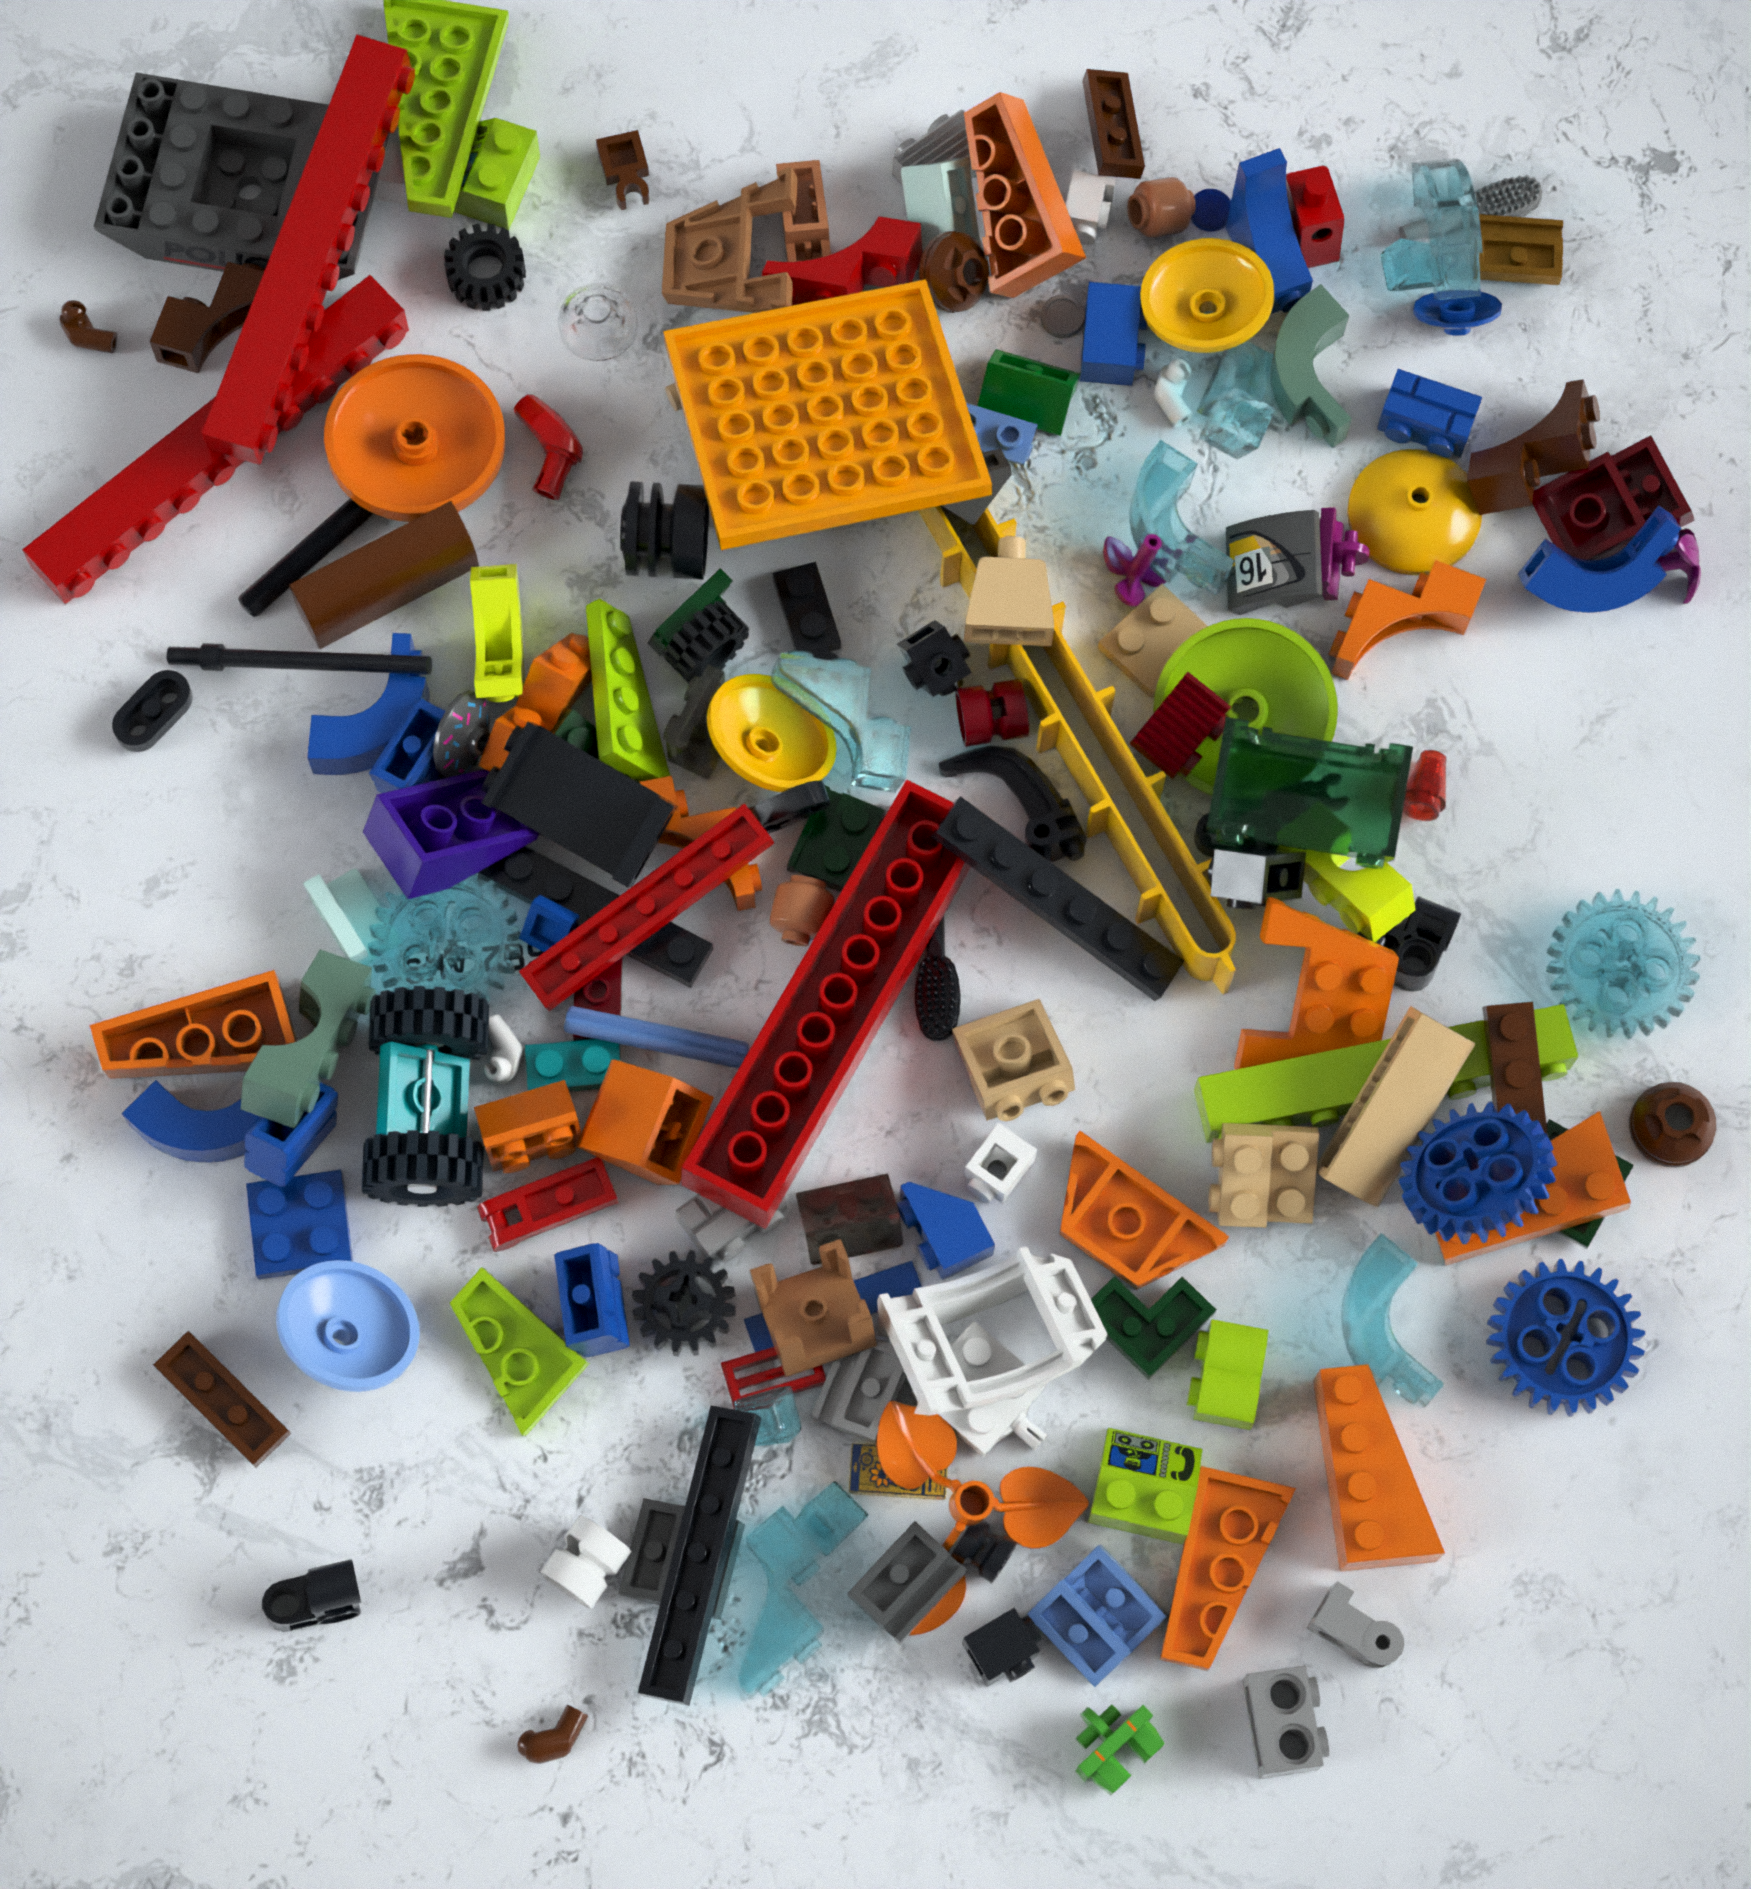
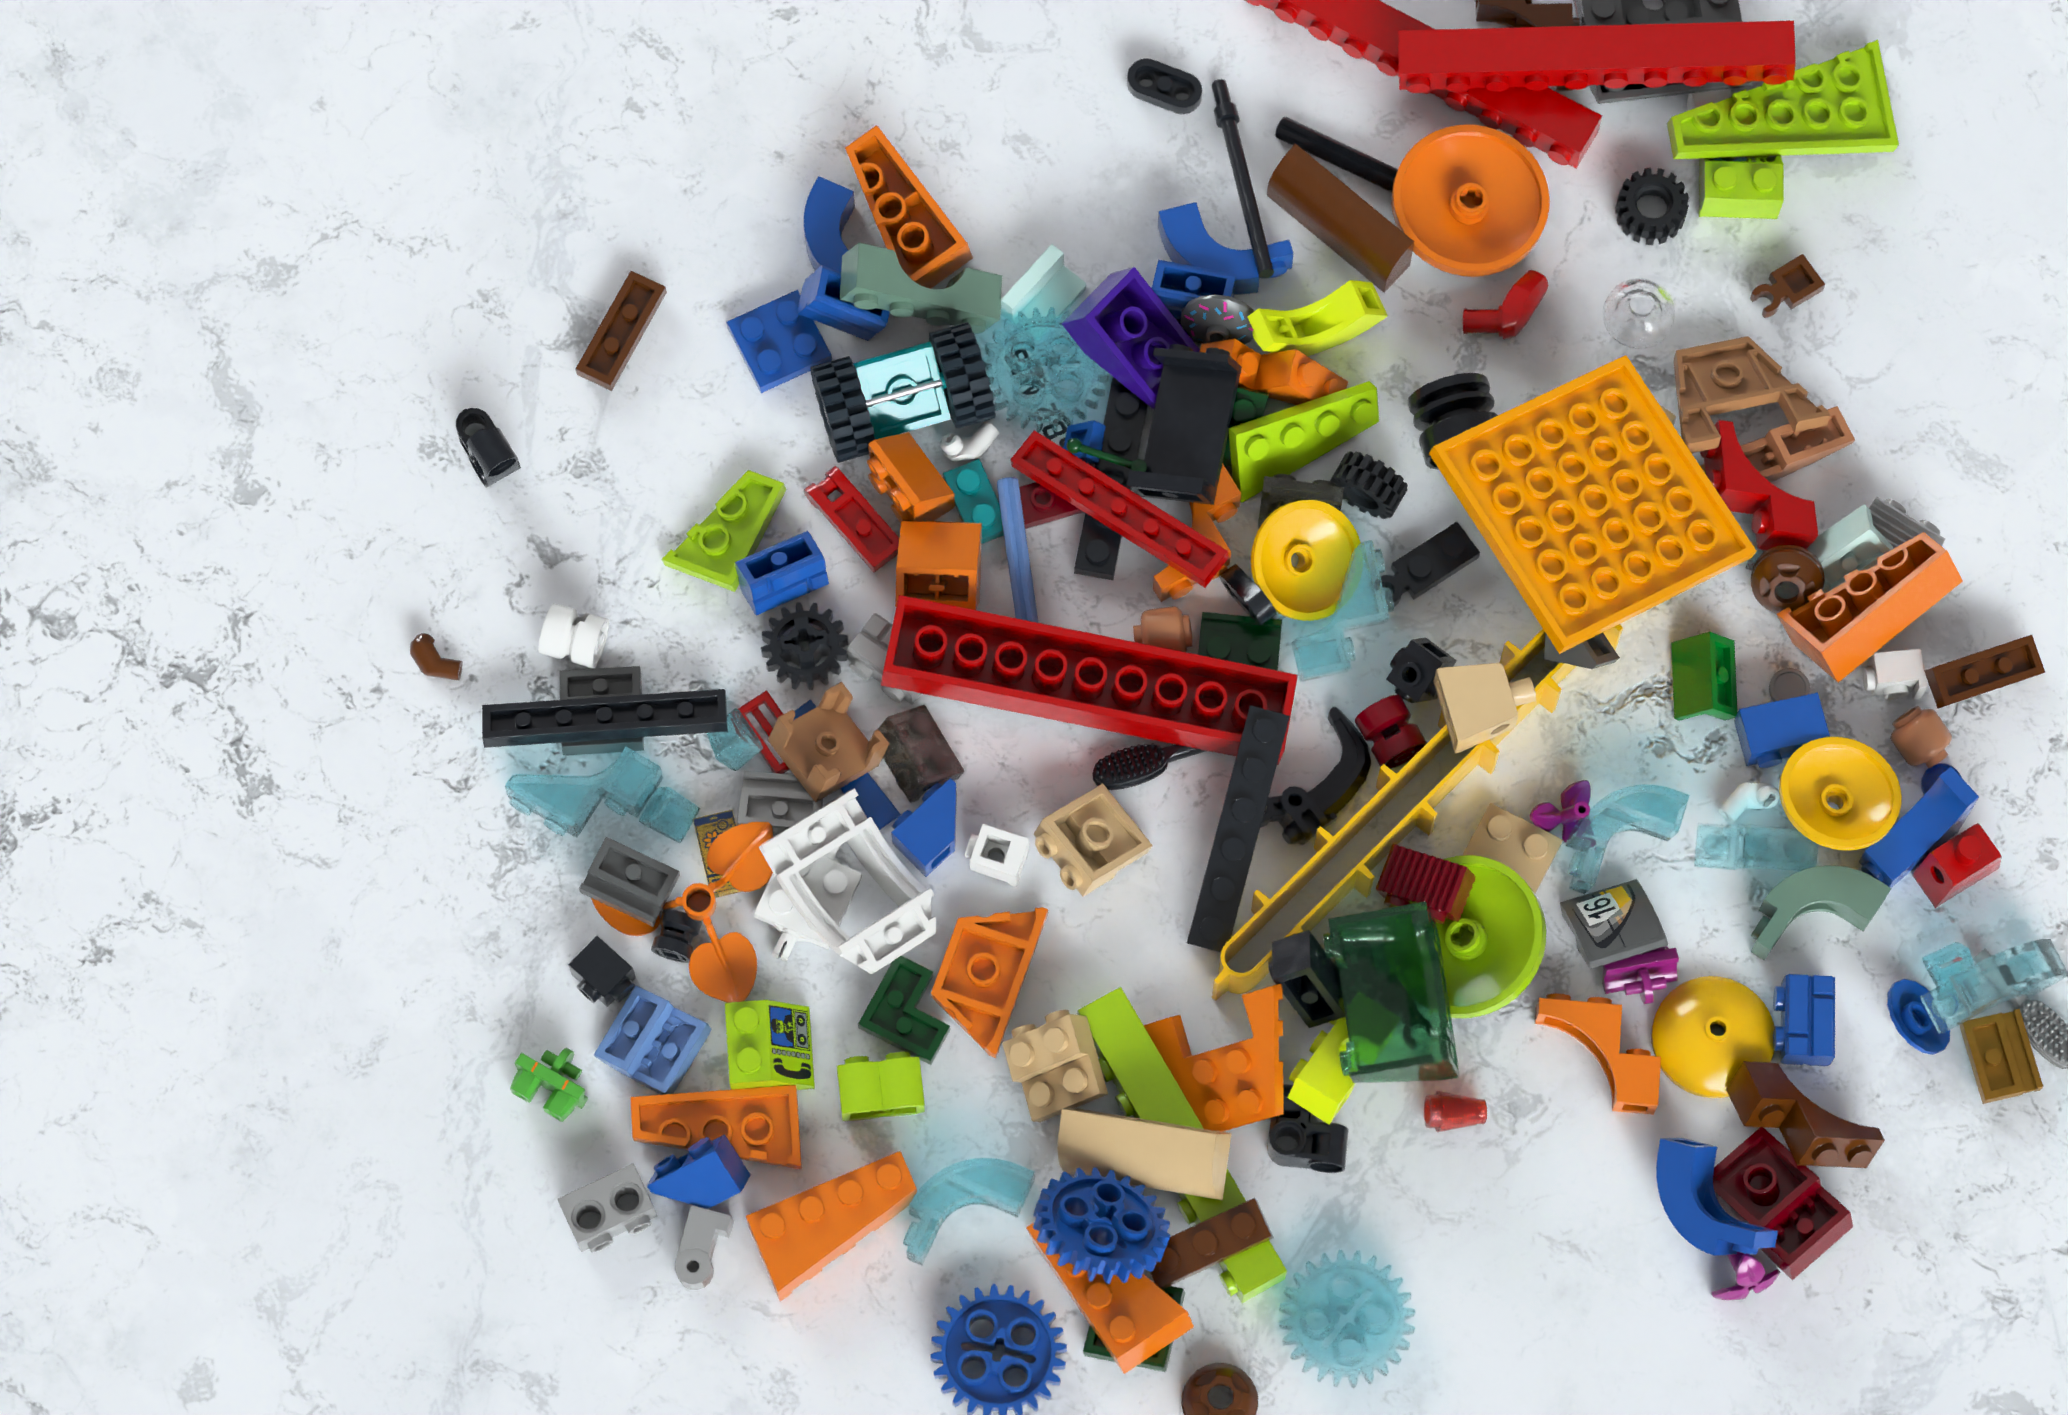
camera: 75 degrees right, 0 degrees up
light blue dish [276,1260,420,1392] -> none
dark green plate [647,568,733,656] -> none
medium blue hinge [966,403,1038,466] -> none
none -> blue slope [646,1134,751,1209]
none -> dark green hinge [1066,438,1147,472]

